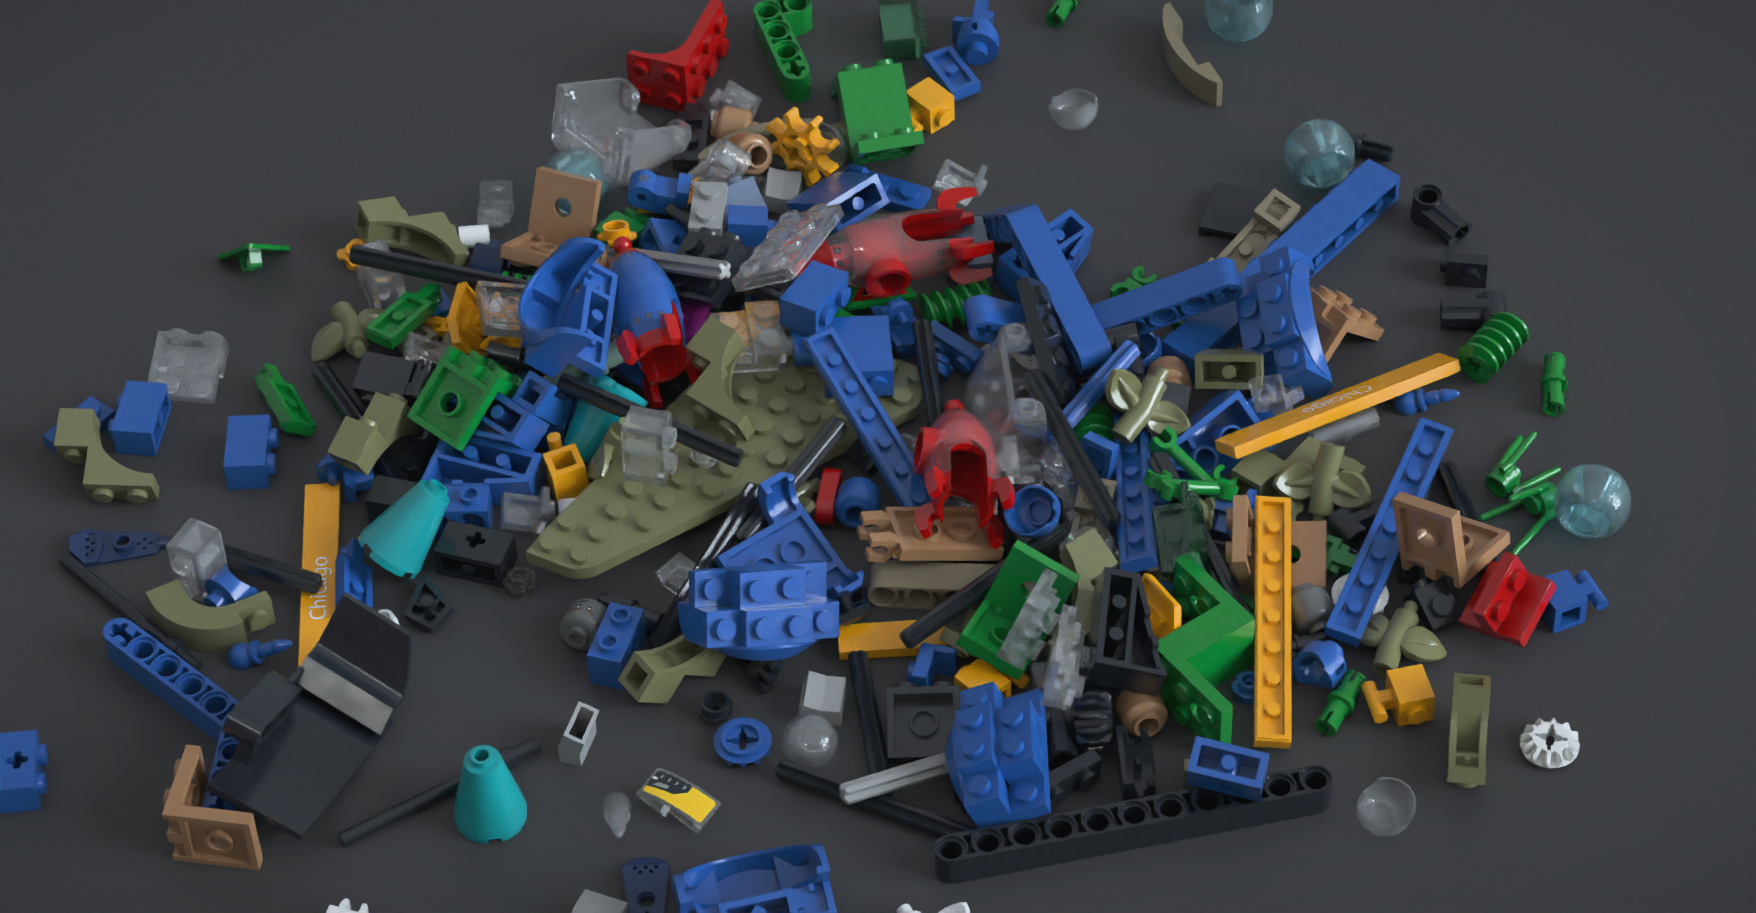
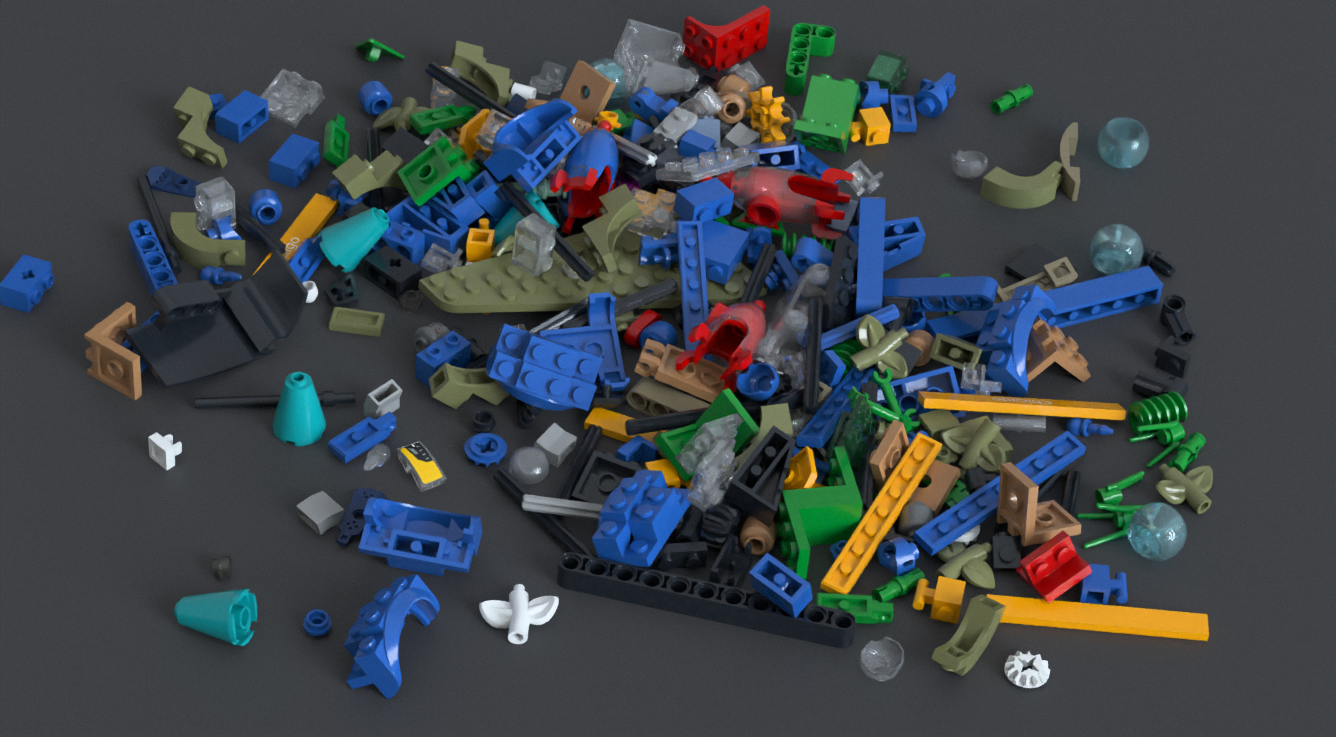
camera: 20 degrees right, 5 degrees down
none -> blue head [248,189,283,225]
none -> blue hinge [328,411,397,464]
none -> olive tile [329,307,385,337]
none -> blue head [358,81,393,116]
none -> blue hips [638,234,678,269]
none -> black bar [766,389,804,412]
none -> green hinge [816,593,893,624]
none -> blue piece [859,81,888,109]
none -> olive arch [980,161,1063,209]
none -> light orange tile [987,594,1209,641]
none -> green plant [1128,420,1185,468]
none -> olive plant [1156,464,1213,514]

